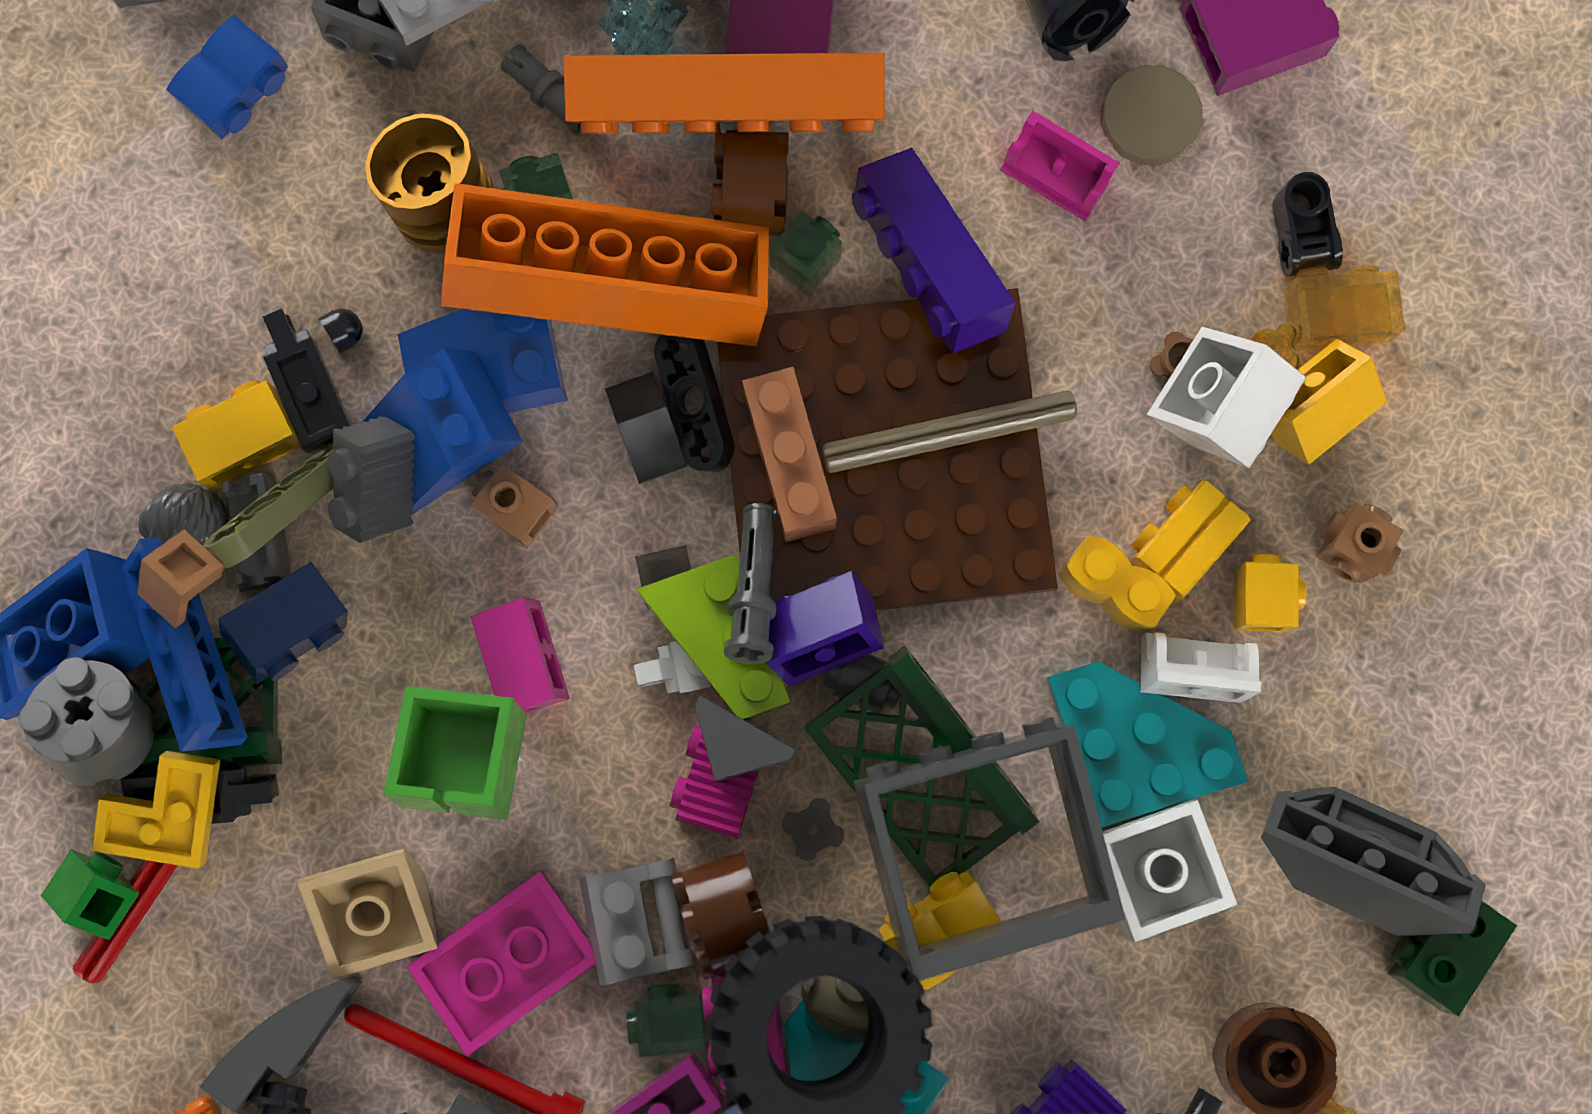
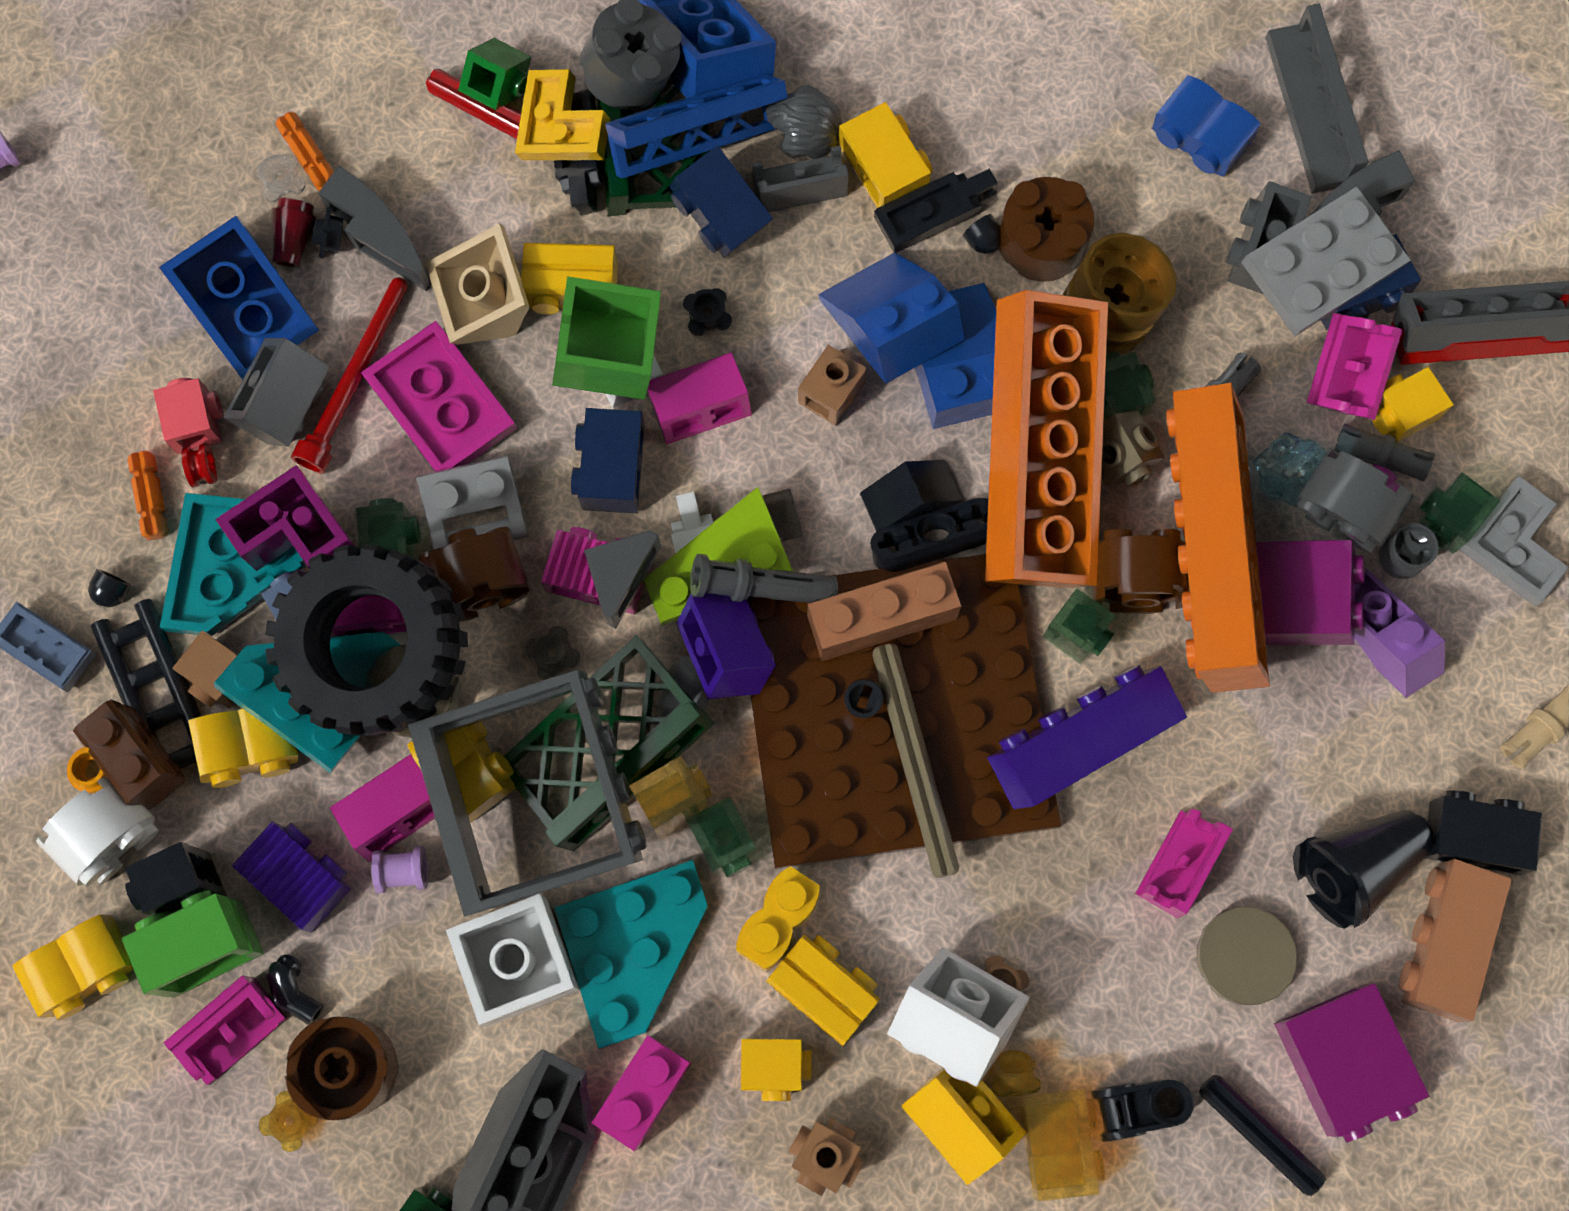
camera: 90 degrees right, 5 degrees down
medium nougat panel [137,529,224,628] -> none
olive beam [203,441,334,569] -> none
dark grey brick [328,416,415,543] -> none
white hinge [1140,632,1261,703] -> none
none -> dark pink hinge [330,754,435,862]
none -> lavender bush [371,846,428,893]
none -> yellow brick [521,243,618,315]
none -> dark blue brick [571,408,645,514]
none -> dark pink brick [592,1035,692,1151]
none -> clear yellow brick [630,756,713,840]
none -> black plate [683,288,732,336]
none -> clear green brick [686,797,757,878]
none -> black hinge [844,678,884,718]
none -> reddish brown brick [999,177,1094,282]
none -> dark tan brick [1101,411,1165,487]
none -> black axle [1199,1075,1326,1196]

